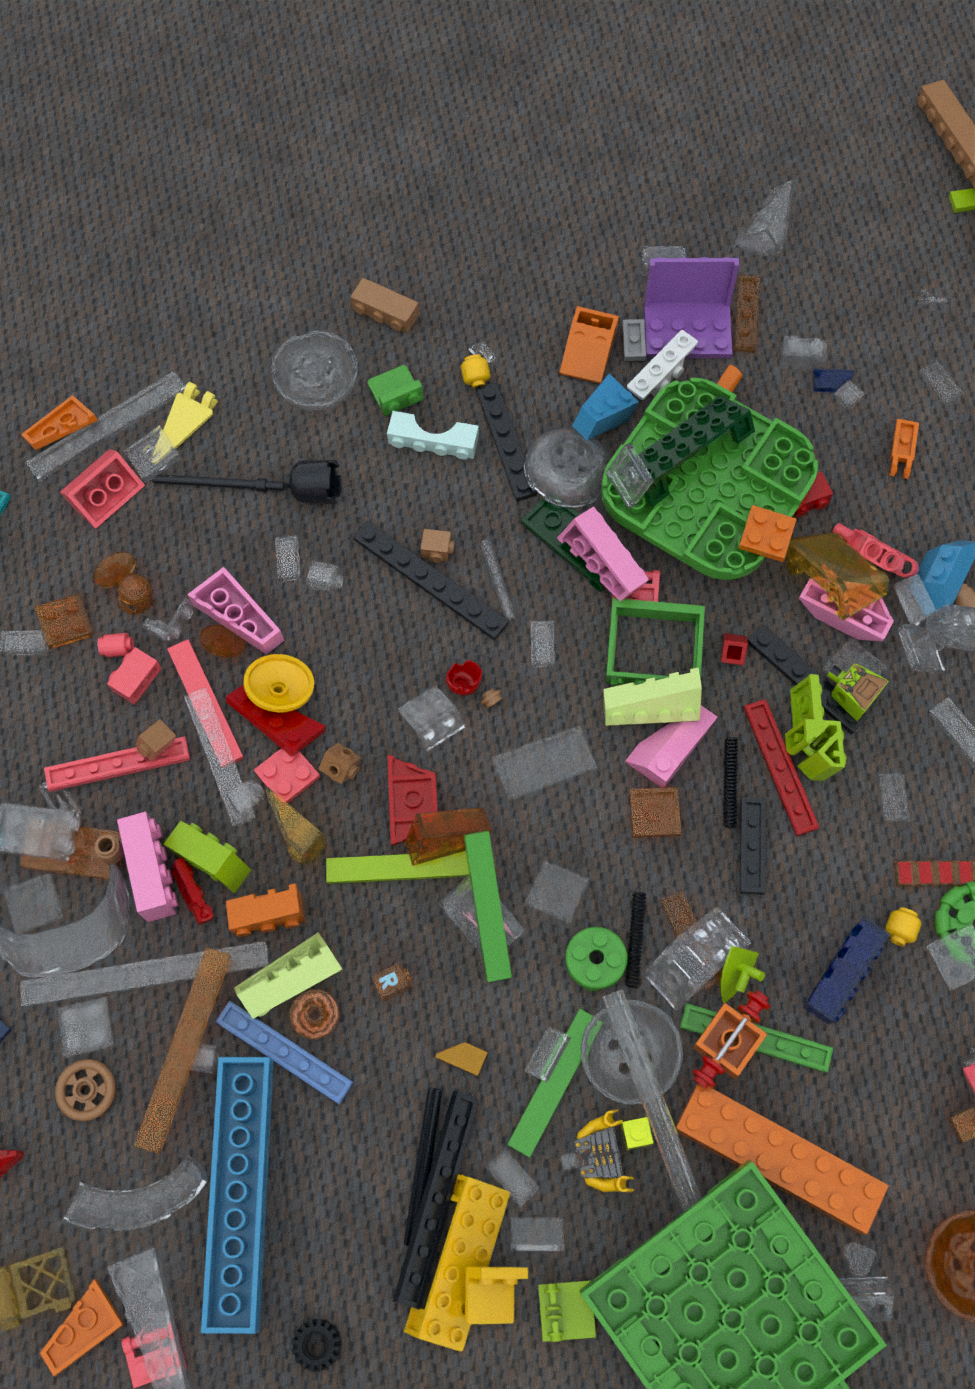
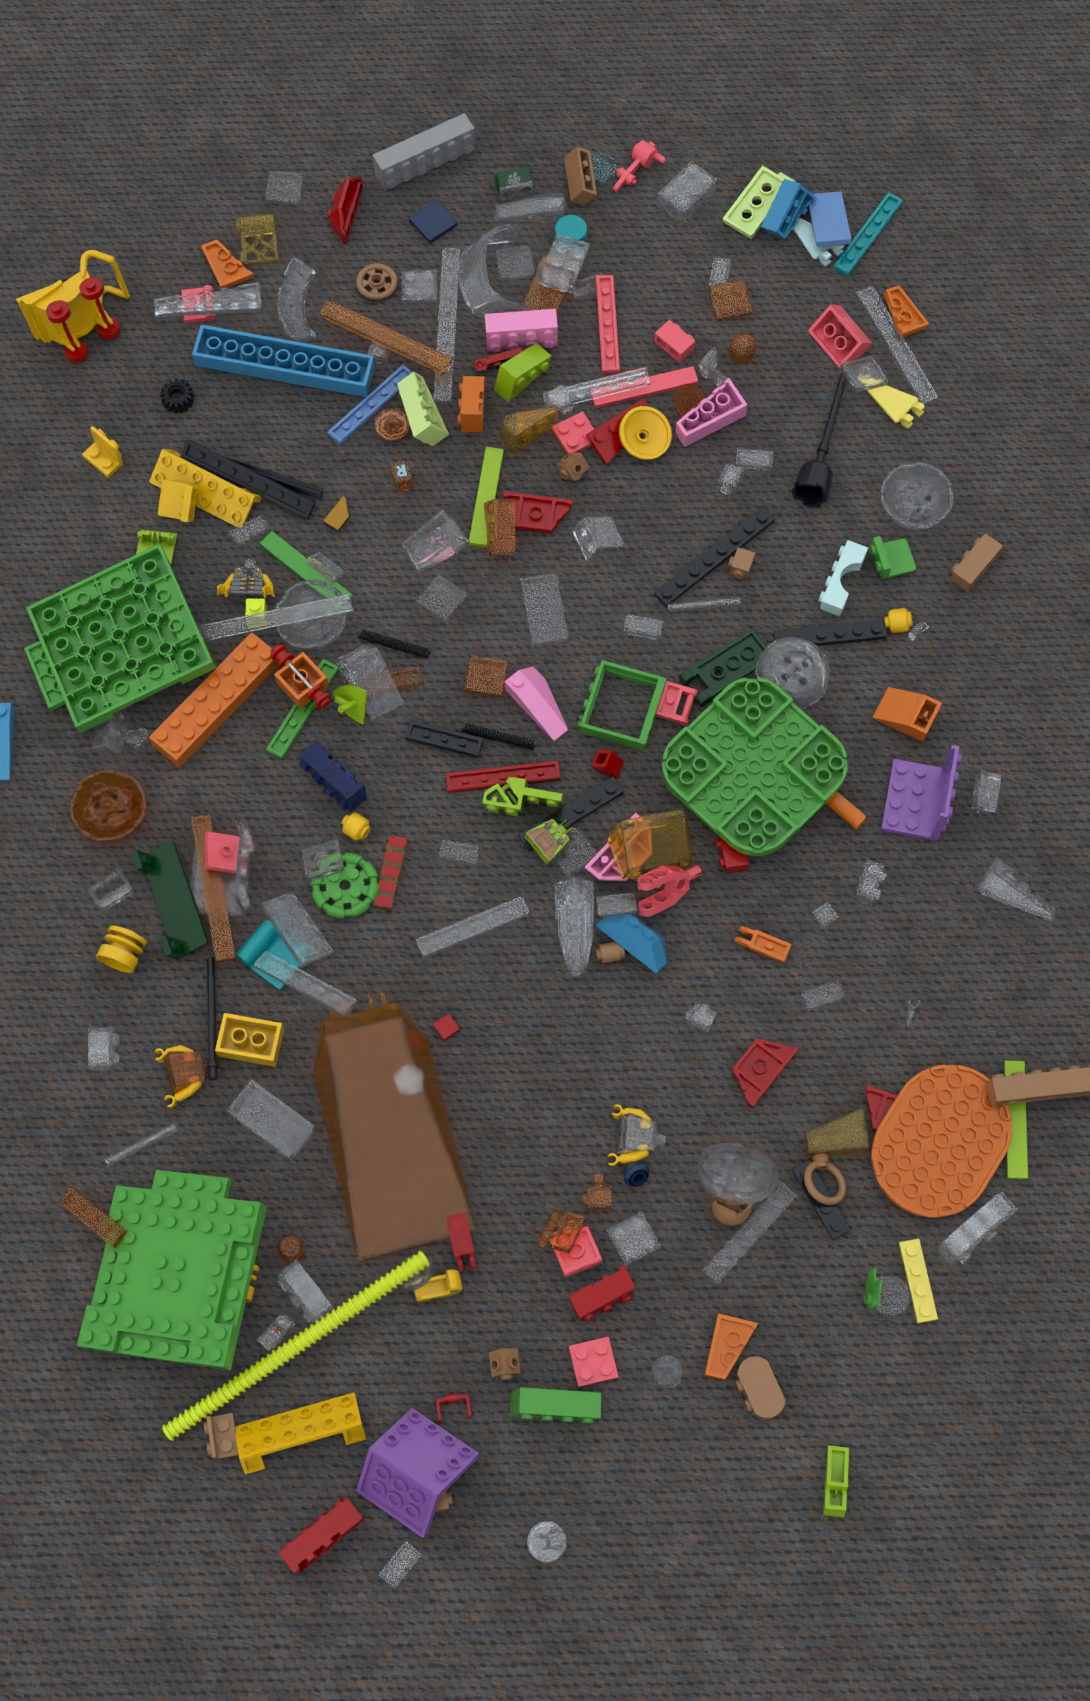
camera: 100 degrees right, 0 degrees up
clear orange dish [93,551,135,588] -> none
medium nougat brick [95,835,124,864] -> none
coral brick [98,633,134,657] -> none
medium nougat brick [135,719,176,762] -> none
red hair [446,660,482,696] -> none
bright green tile [463,830,512,982] -> none
medium nougat plate [481,688,503,709] -> none
clear panel [511,1216,564,1251] -> none
bright pink wedge [557,506,649,602] -> none
bright green plate [565,927,628,992] -> none
dark azure wedge [572,374,639,440] -> none
yellowish green wedge [603,667,702,726] -> none
clear tile [606,443,654,509] -> none
dark green bracket [619,396,755,507] -> none
light grey plate [622,319,646,361] -> none
white bracket [627,330,698,400] -> none
clear orange tile [734,275,760,353] -> none
orange plate [738,505,796,562] -> none
clear blue tile [813,369,855,392] -> none

